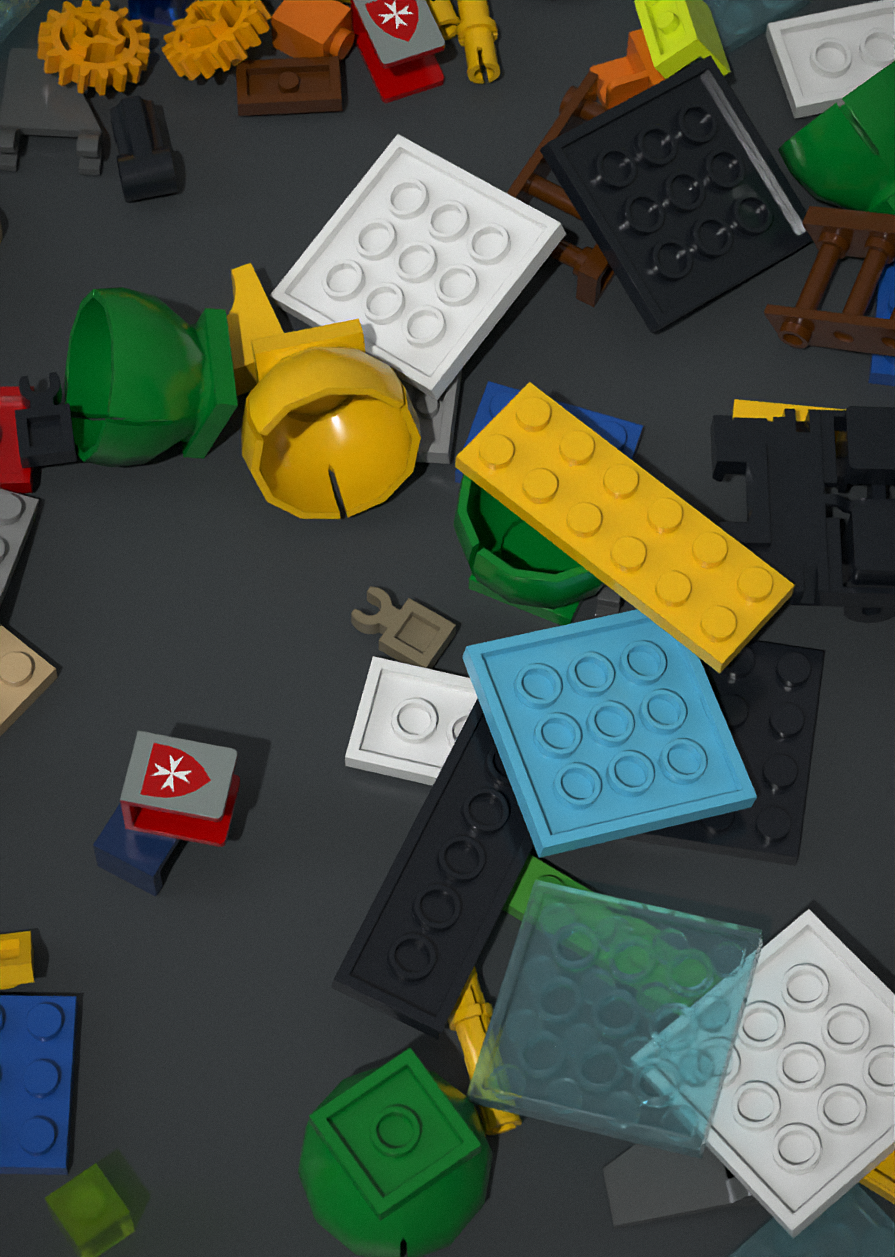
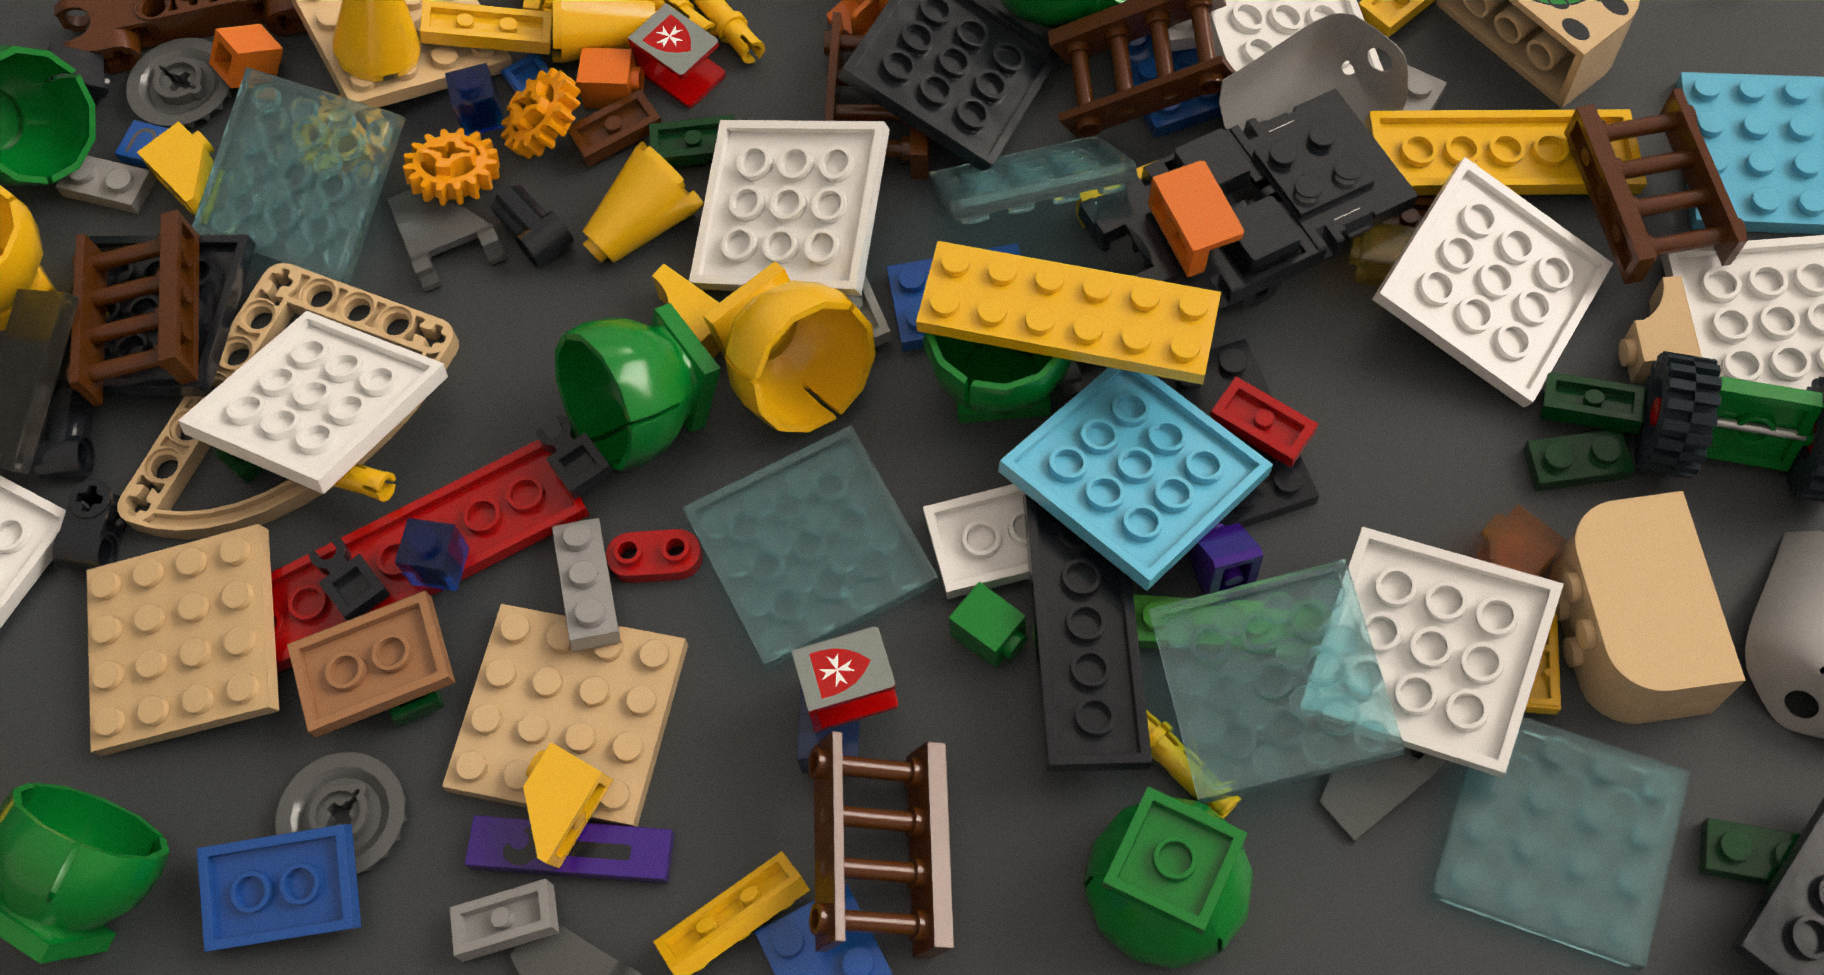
camera: 20 degrees left, 0 degrees up
dark tan plate [351,586,456,669] -> none
none -> yellow cone [582,141,704,263]
none -> red plate [606,529,703,583]
none -> dark green plate [649,114,735,167]
none -> clear light blue plate [683,425,939,671]
none -> reddish brown fence [808,731,954,958]
none -> clear light blue plate [929,135,1138,224]
none -> green brick [949,582,1028,669]
none -> orange panel [1148,161,1244,277]
none -> dark purple slope [1188,523,1264,600]
none -> red plate [1210,376,1318,468]

